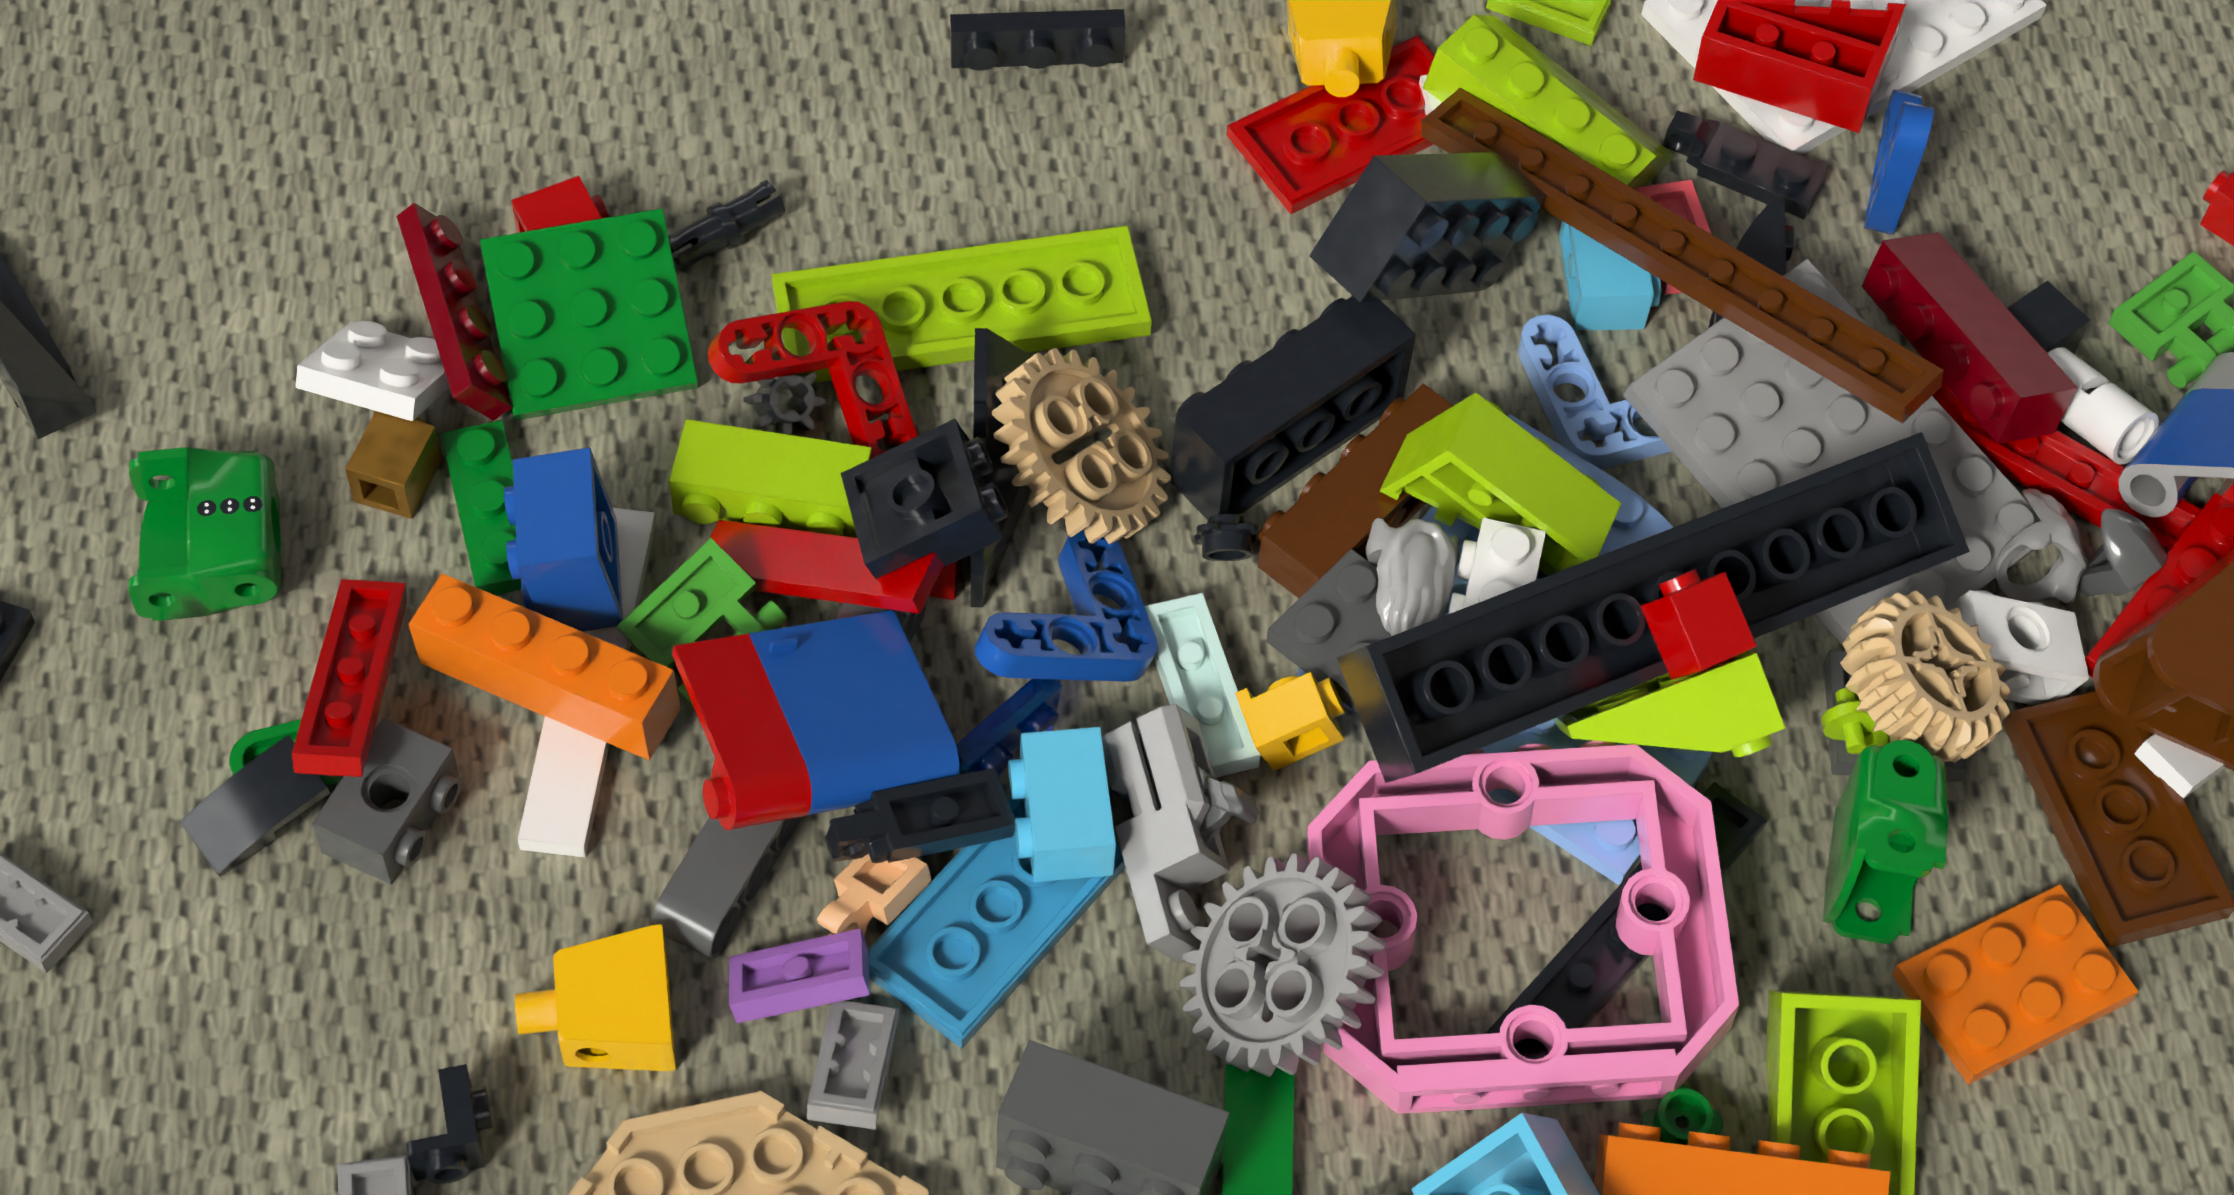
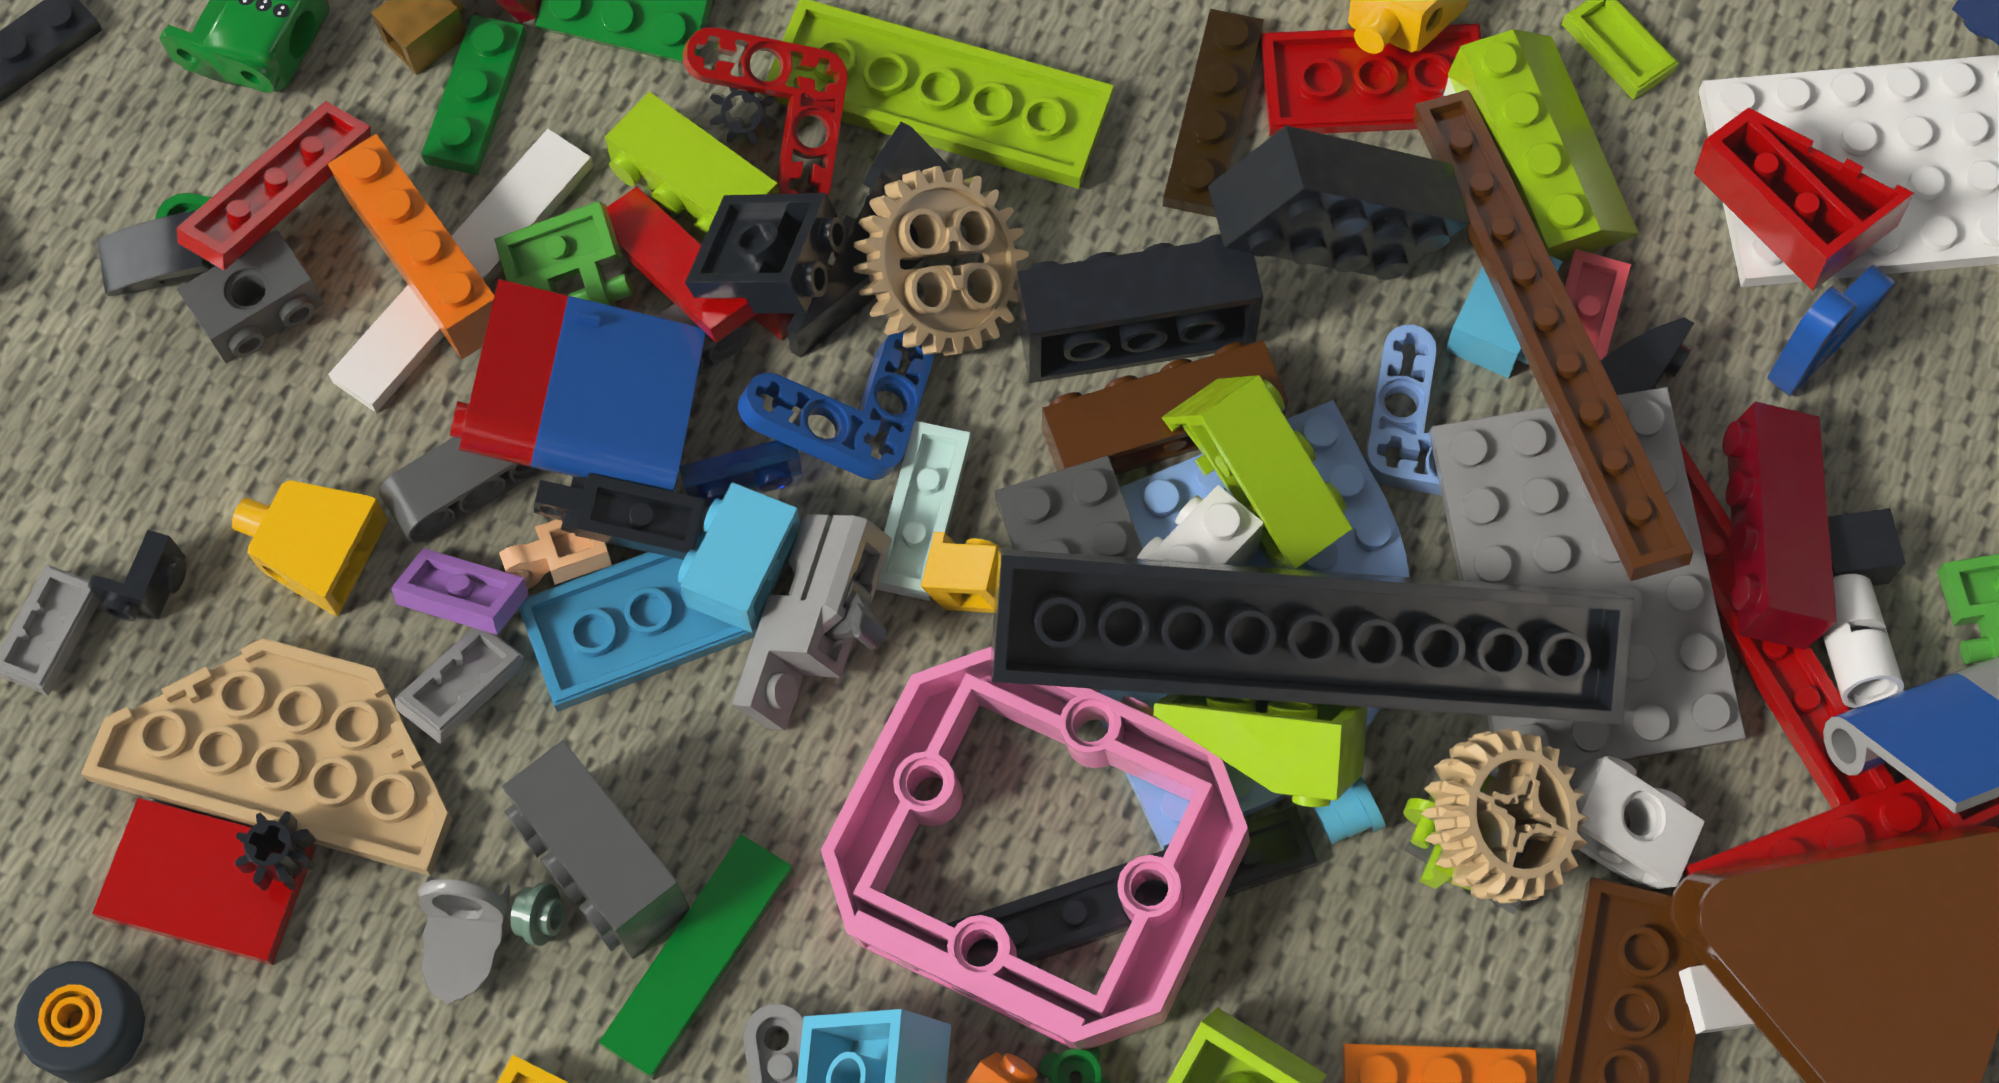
camera: 35 degrees right, 10 degrees up
blue brick [504,447,623,632] -> none
light grey gear [1180,854,1386,1077] -> none
black plate [1194,514,1259,561] -> none
light grey piece [1366,518,1459,636] -> none
red brick [1640,569,1757,680] -> none
black hinge [1663,110,1829,219] -> none
green piece [1823,740,1948,944] -> none
light grey piece [1994,489,2089,604] -> none
dark grey plate [2078,508,2168,597] -> none
none -> dark brown plate [1163,9,1264,217]
none -> medium azure piece [1313,776,1386,845]

